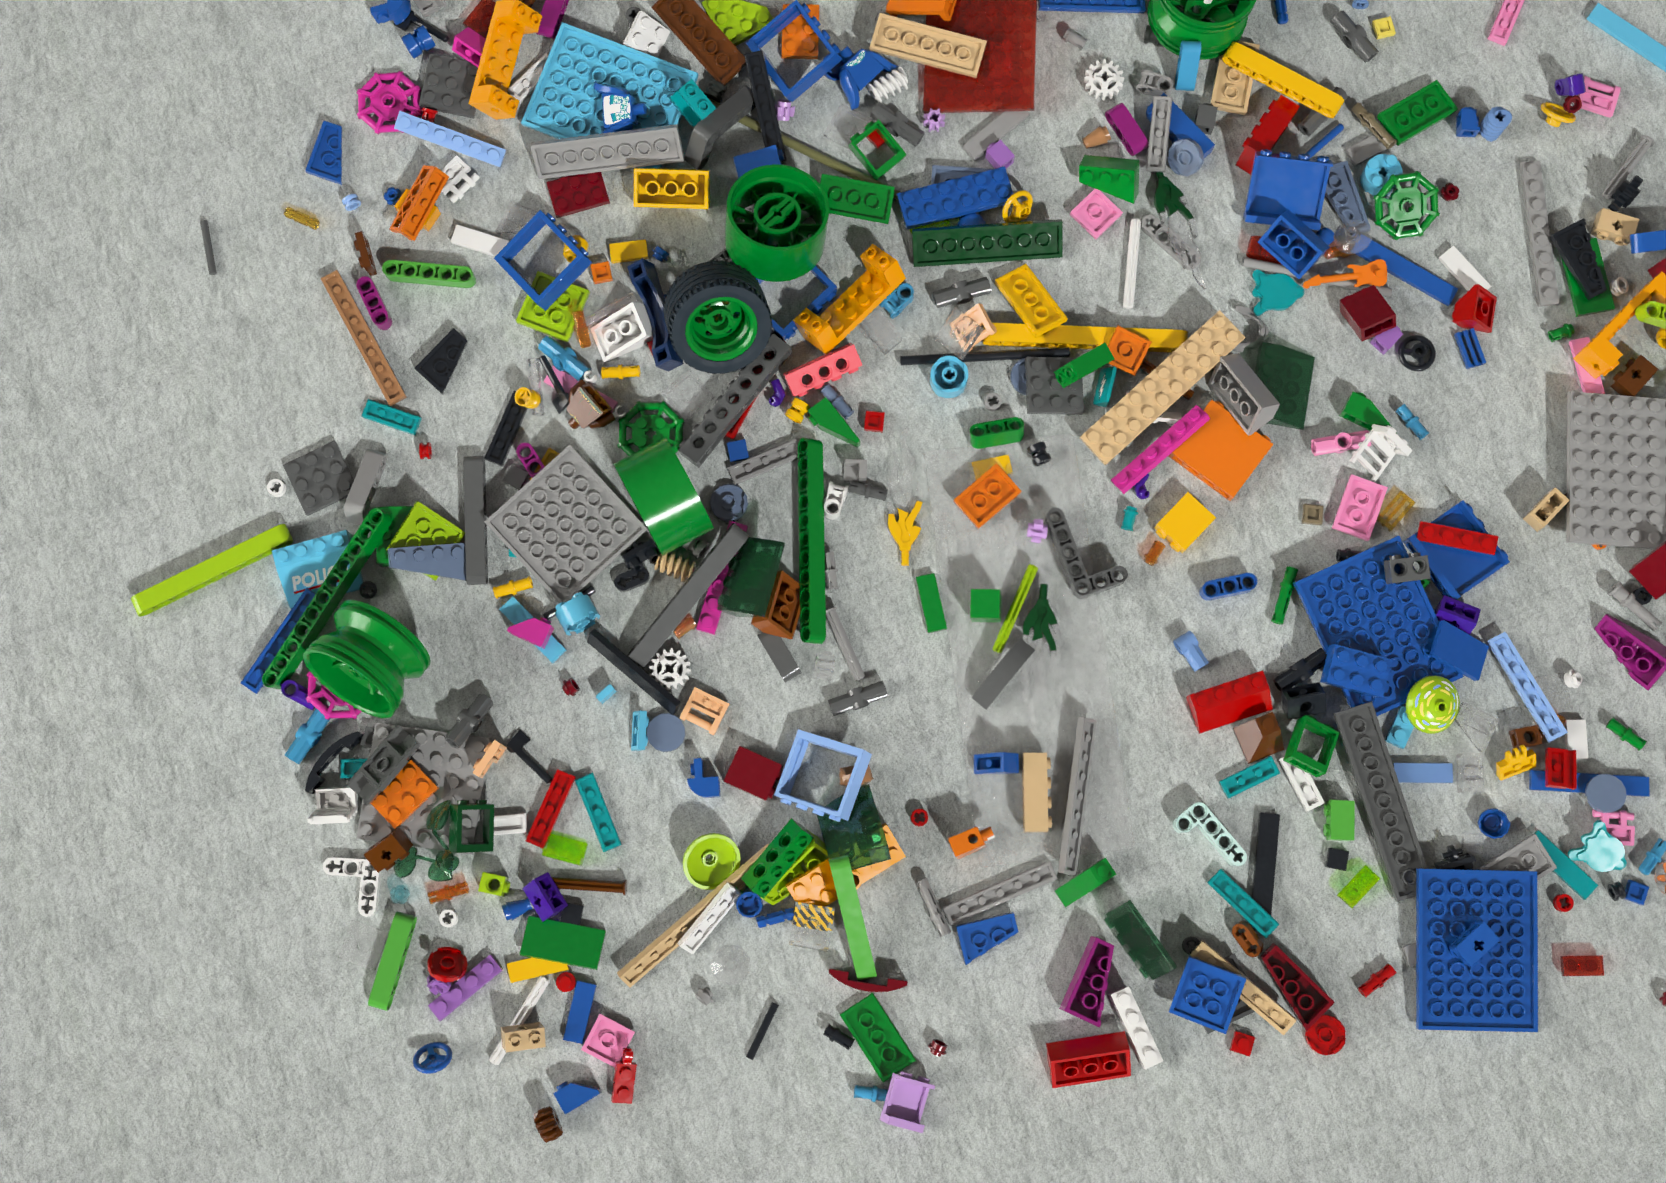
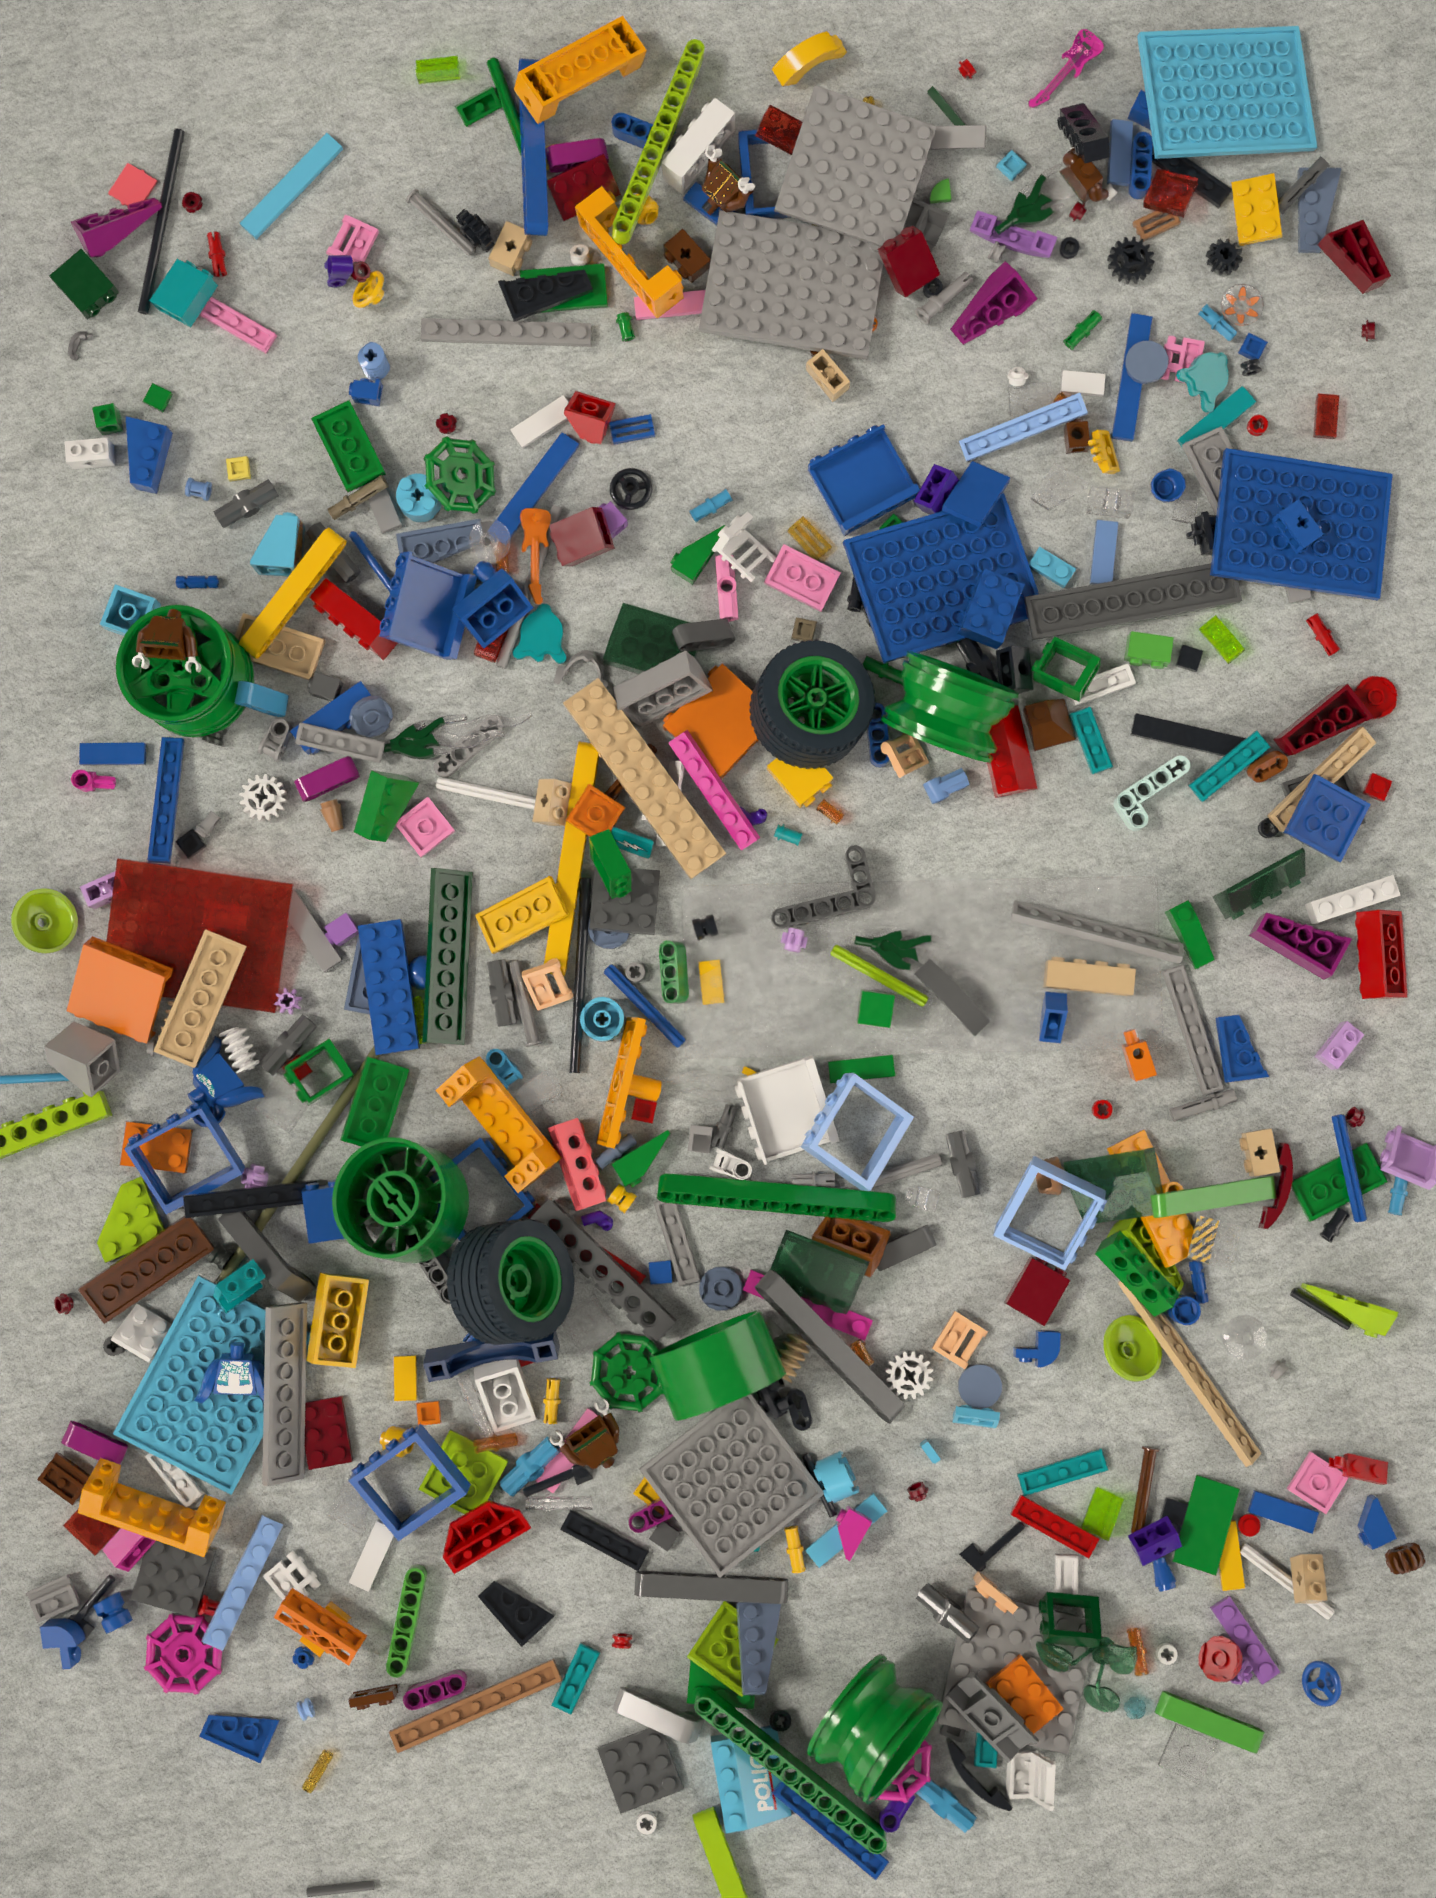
camera: 85 degrees left, 5 degrees up
white beam [323,857,381,917] -> none
reddish brown brick [364,827,413,873] -> none
lime brick [478,872,510,896] -> none
yellow wheel [515,387,541,409] -> none
black tile [587,629,681,715] -> none
blue plate [652,245,669,262] -> none
white tile [677,882,743,954] -> none
clear tile [934,307,984,360] -> none
orange plate [953,463,1022,529] -> none
yellow piece [1002,190,1033,223] -> none
dark grey brick [1383,552,1431,584] -> none
lime dish [1406,675,1460,734] -> none
red plate [1416,521,1499,556] -> none
red plate [1545,747,1577,790] -> none
none -> black tile [175,828,207,859]
none -> medium azure slope [250,512,305,577]
none -> red wedge [443,1500,531,1574]
none -> light grey axle [508,960,543,1047]
none -> tan brick [532,779,572,826]
none -> light orange plate [596,1017,662,1149]
none -> blue axle [604,964,686,1048]
none -> dark grey beam [672,619,735,652]
none -> white panel [735,1055,840,1165]
none -> black wheel [749,640,876,769]
none -> light blue window [801,1073,914,1191]
none -> green wheel [881,651,1019,763]
none -> light nougat plate [881,733,929,778]
none -> tan brick [1239,1128,1280,1177]
none -> lime wedge [1301,1283,1398,1338]
none -> lavender brick [1314,1021,1364,1070]
none -> blue axle [1332,1114,1367,1222]

